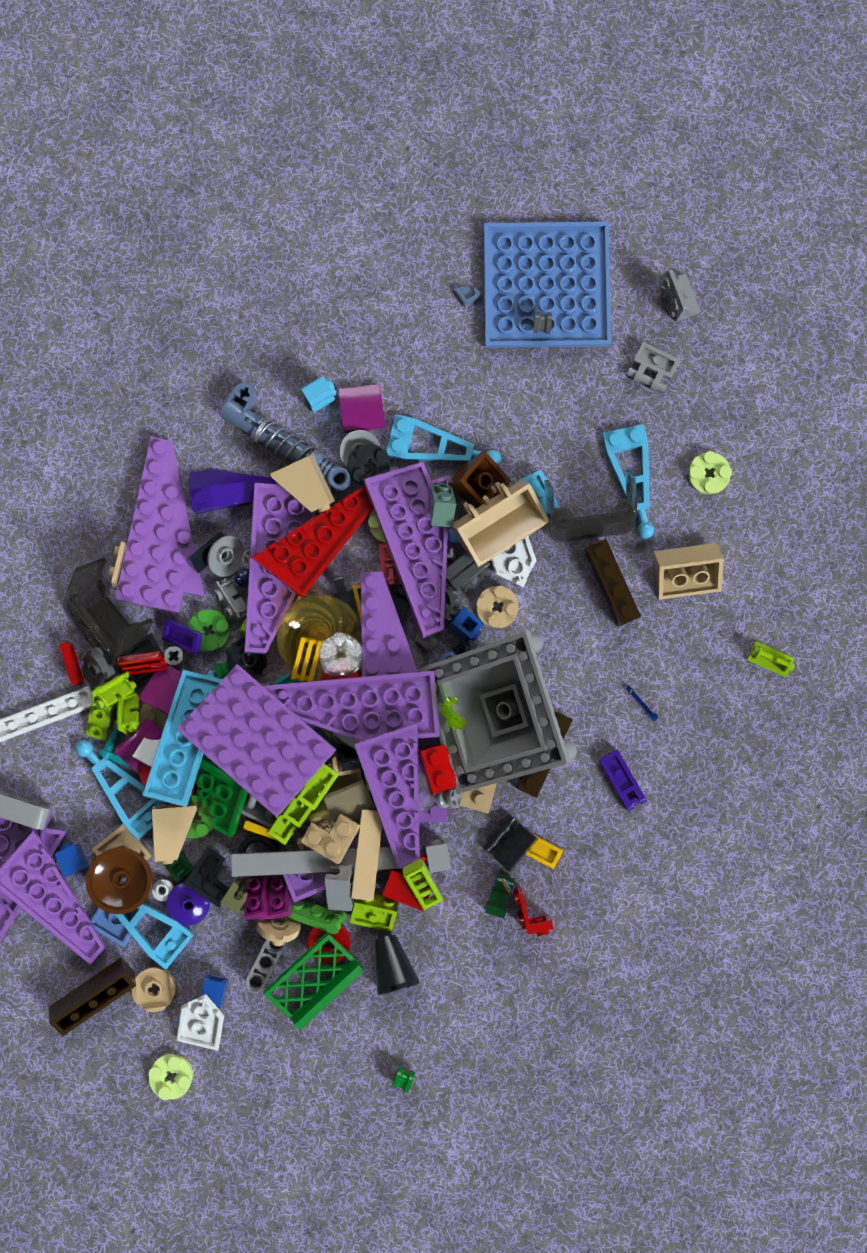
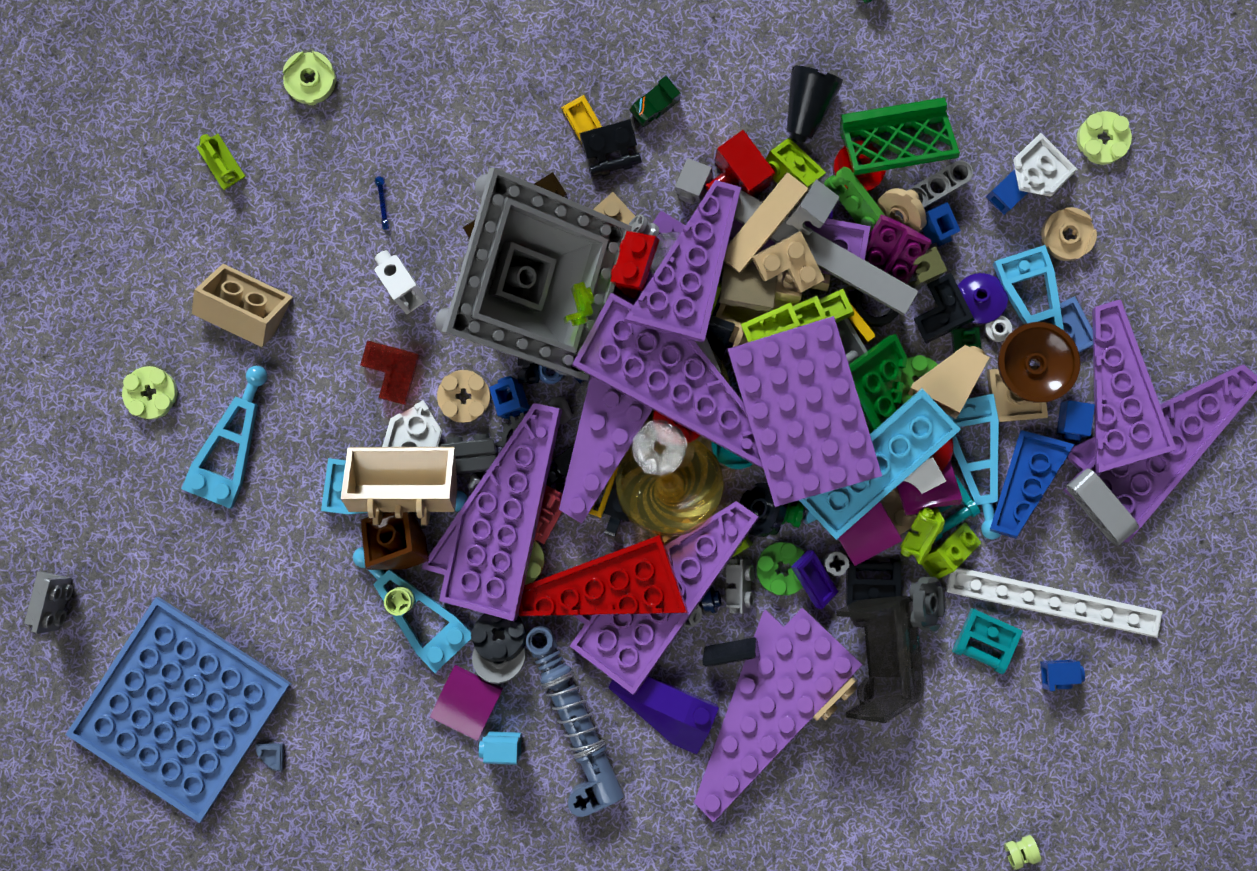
camera: 145 degrees left, 0 degrees up
dark brown brick [49,957,136,1036] -> none
red tile [59,642,85,685] -> none
lime hinge [91,671,137,709] -> none
red tile [117,651,167,675] -> none
light grey dish [207,535,245,577] -> none
tan slope [271,454,335,513] -> none
yellow tile [291,636,322,682] -> none
lime slope [403,858,444,910] -> none
sand green slope [429,483,456,527] -> none
red bracket [513,886,554,936] -> none
dark grey wheel [533,311,552,334] -> none
clear smoke windscreen [544,469,638,542] -> none
dark brown brick [584,539,641,627] -> none
dark purple plate [598,749,647,812] -> none
light grey plate [626,342,680,393] -> none
none -> yellowish green plate [283,51,337,105]
none -> clear red plate [360,340,420,406]
none -> white torso [374,250,428,314]
none -> yellowish green wheel [384,587,415,616]
none -> blue brick [922,202,961,247]
none -> teal plate [952,608,1023,675]
none -> blue wing [990,430,1074,539]

